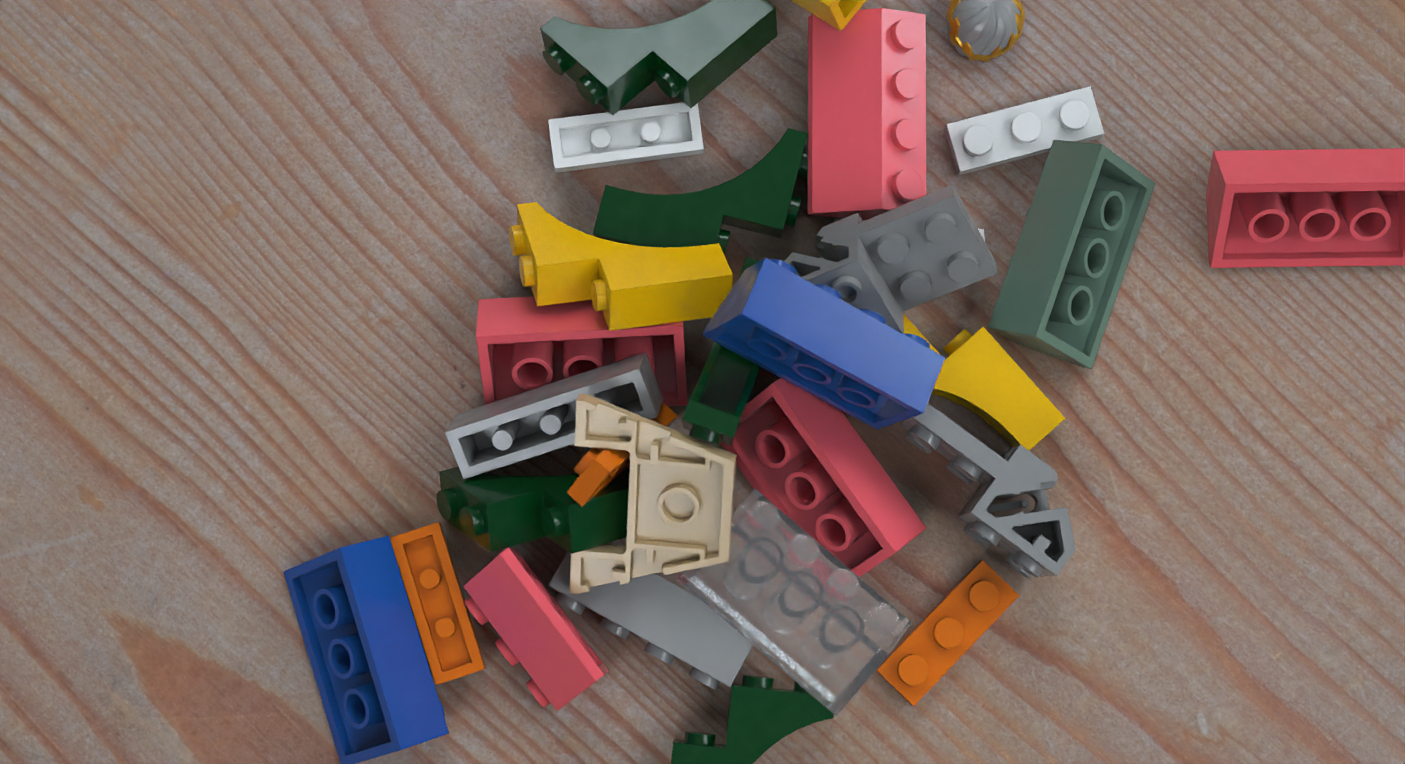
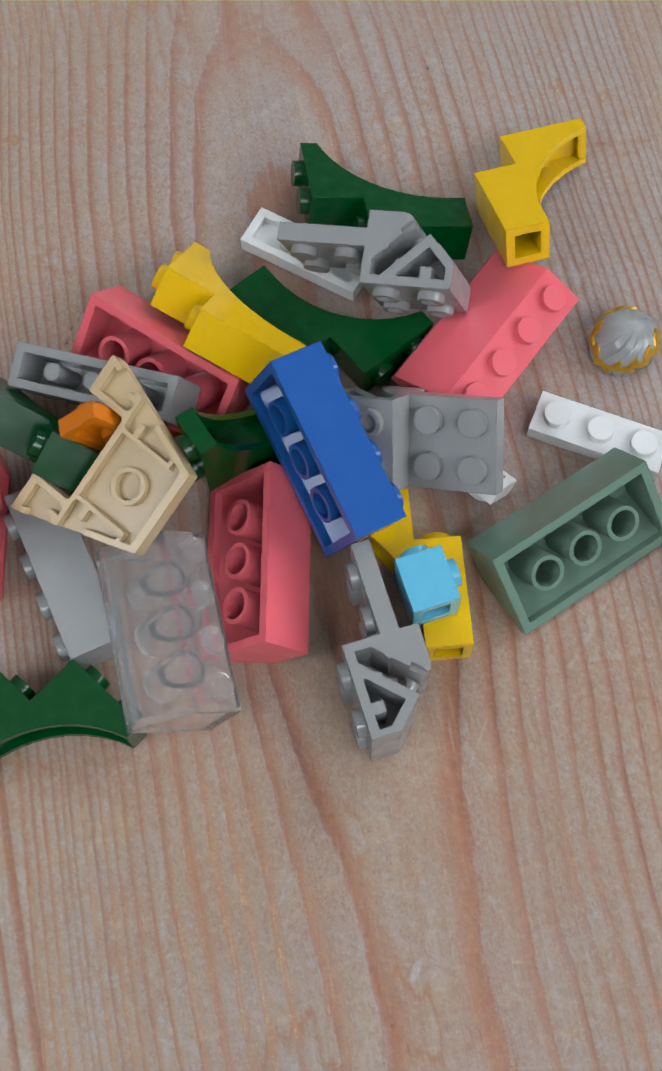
camera: 40 degrees right, 15 degrees down
orange plate [875,560,1020,706] -> none
none -> light grey piece [277,210,471,318]
none -> medium azure brick [394,545,462,625]

